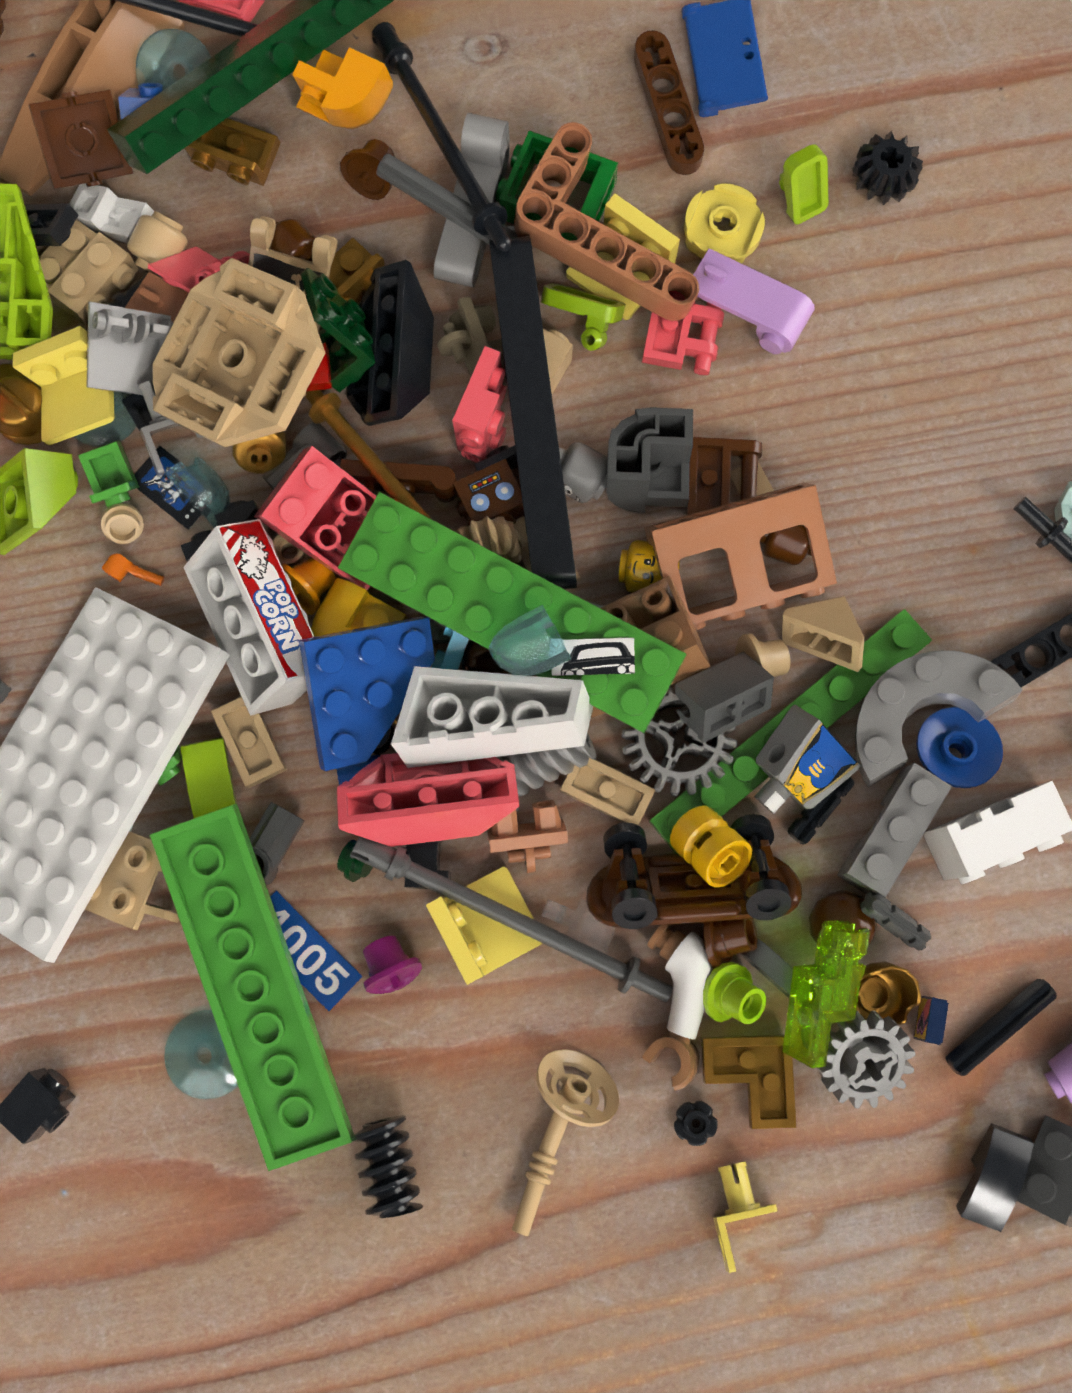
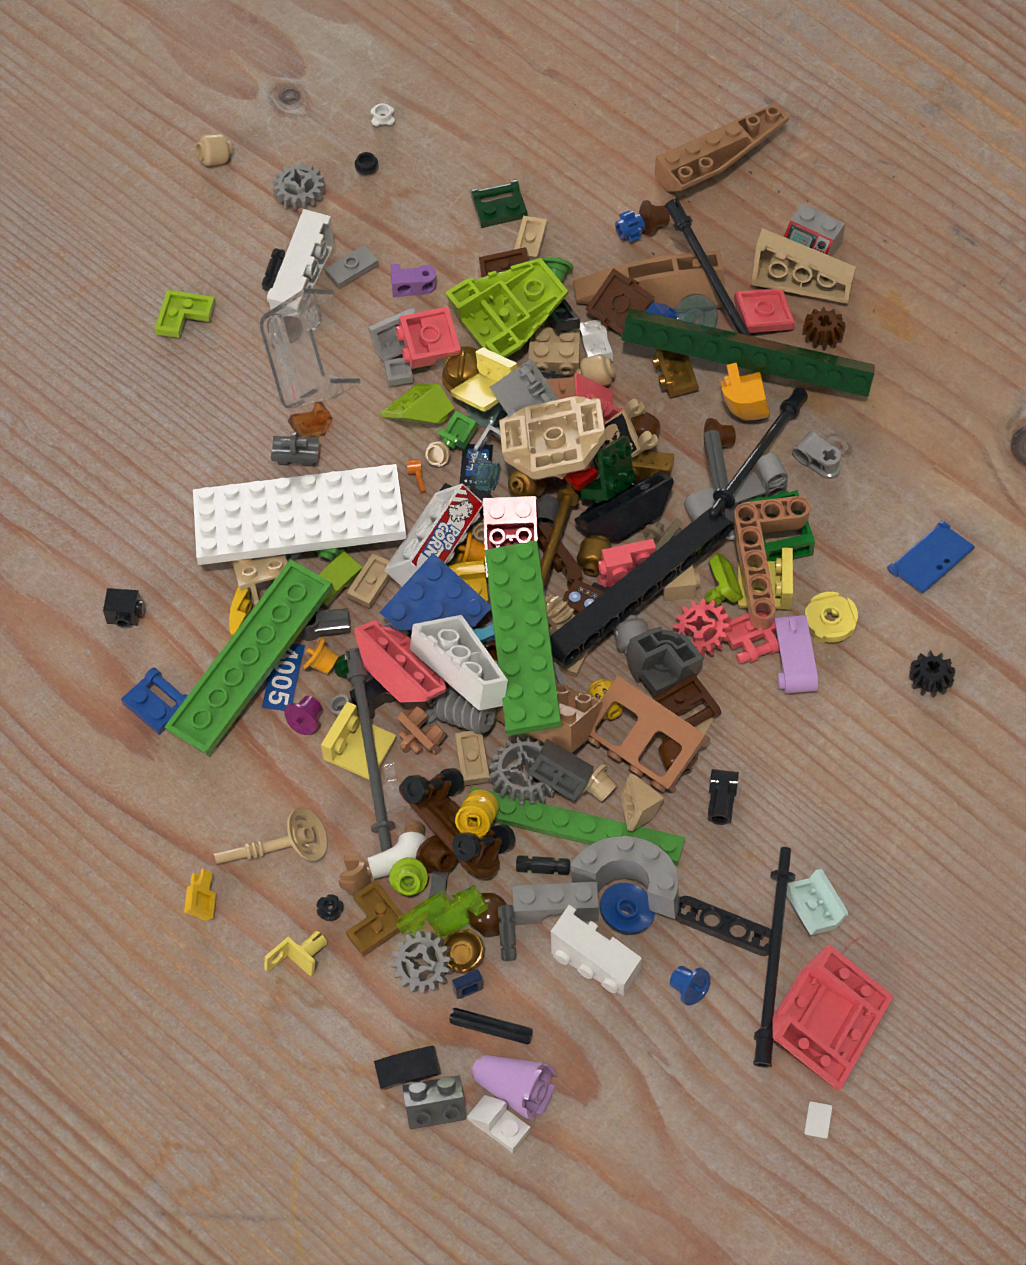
camera: 55 degrees right, 20 degrees down
clear light blue dish [164,1010,238,1099] -> none
black piece [351,1115,423,1218] -> none
clear light blue brick [489,605,572,676] -> none
sticker [551,638,635,676] -> none
reddish brown beam [634,30,704,175] -> none
torso [754,704,861,814] -> none
lime piece [779,144,829,225] -> none
none -> blue plate [121,667,188,735]
none -> yellow plate [184,869,216,921]
none -> yellow slope [229,586,252,637]
none -> light orange piece [302,636,339,675]
none -> light grey hinge [330,694,352,717]
none -> pearl gold head [577,535,612,575]
none -> coral gear [673,599,732,656]
none -> black piece [708,769,739,825]
none -> light grey piece [792,432,841,479]

